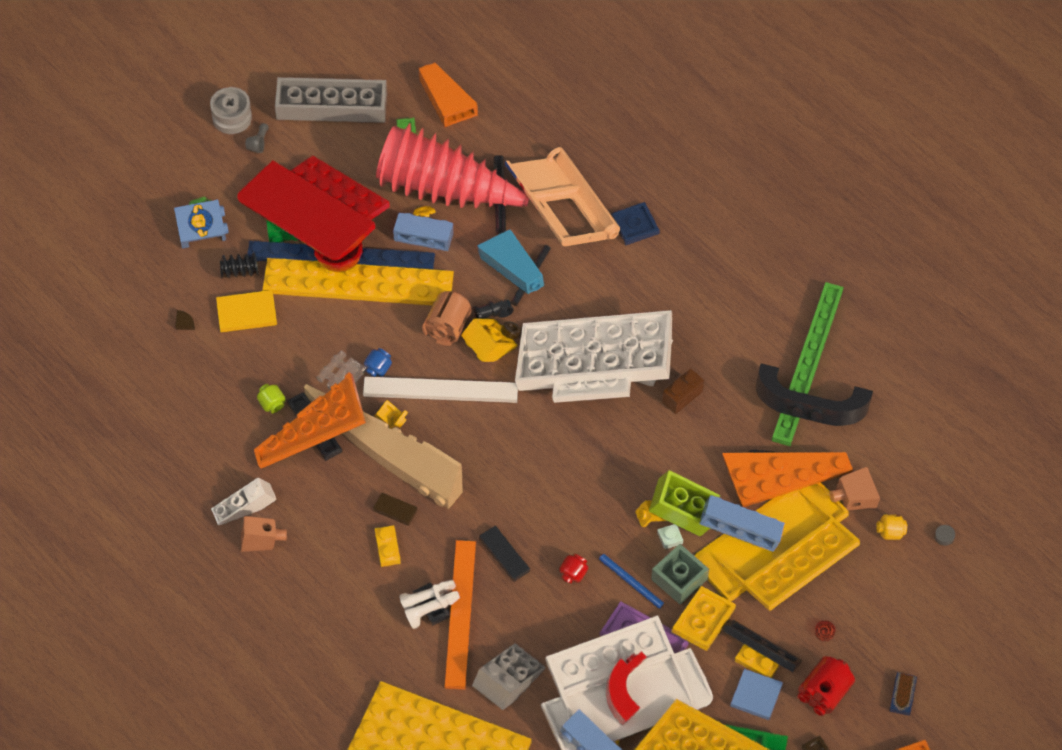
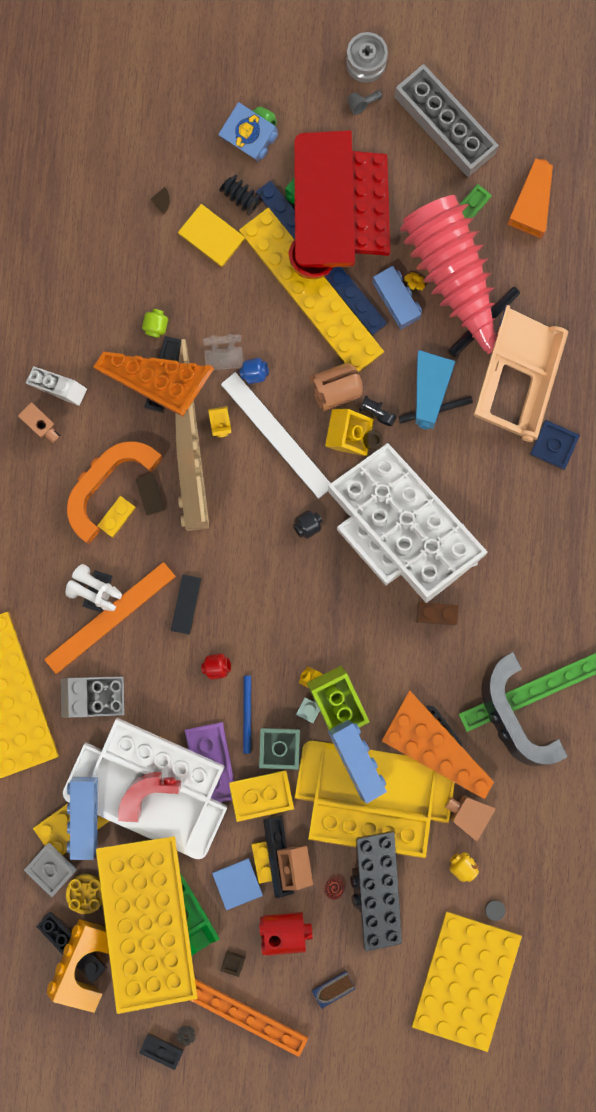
camera: 50 degrees right, 25 degrees up
none -> orange arch [67,442,163,544]
none -> nougat brick [277,846,313,890]
none -> black head [293,510,322,539]
none -> black bracket [350,831,402,951]
none -> yellow plate [411,911,522,1052]

